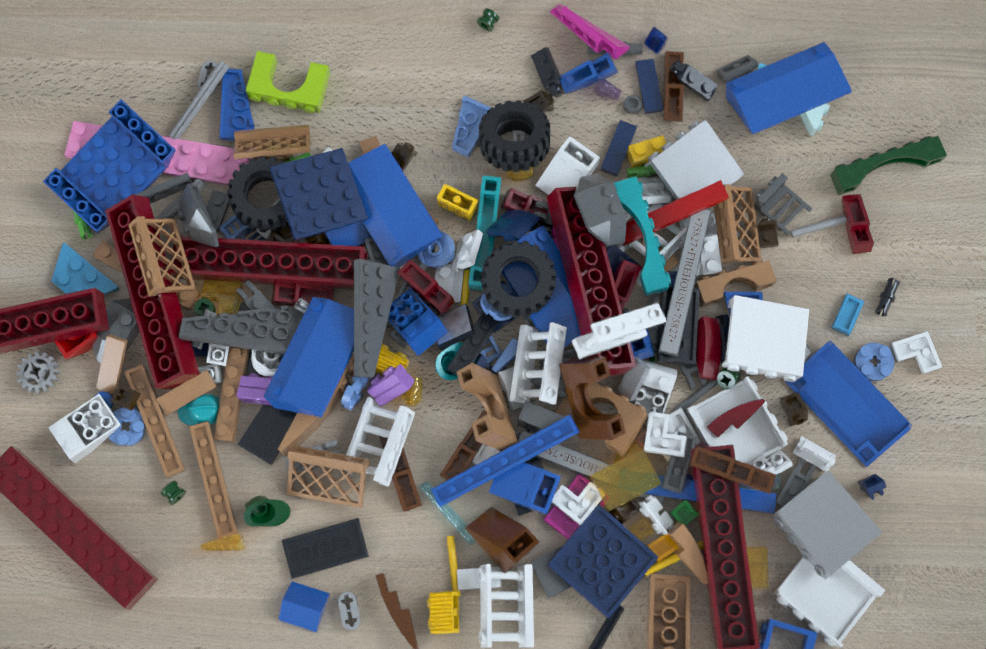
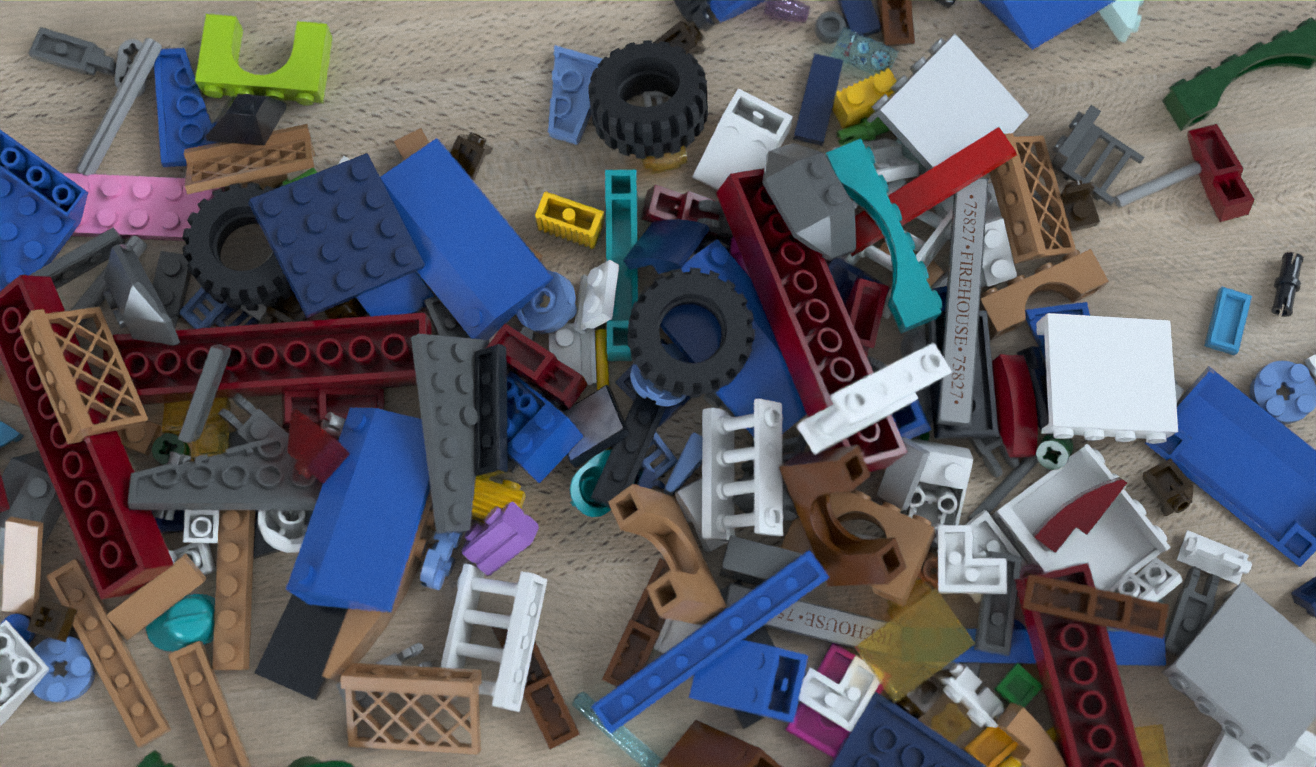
camera: 10 degrees left, 0 degrees up
medium lavender brick [236,373,273,405] -> none
clear yellow brick [402,377,424,406] -> none
none -> dark grey hinge [28,27,116,76]
none -> dark grey tile [178,344,232,443]
none -> black slope [205,94,287,146]
none -> clear red slope [287,408,350,483]
none -> black tile [475,344,508,478]
none -> clear light blue tile [831,27,899,76]

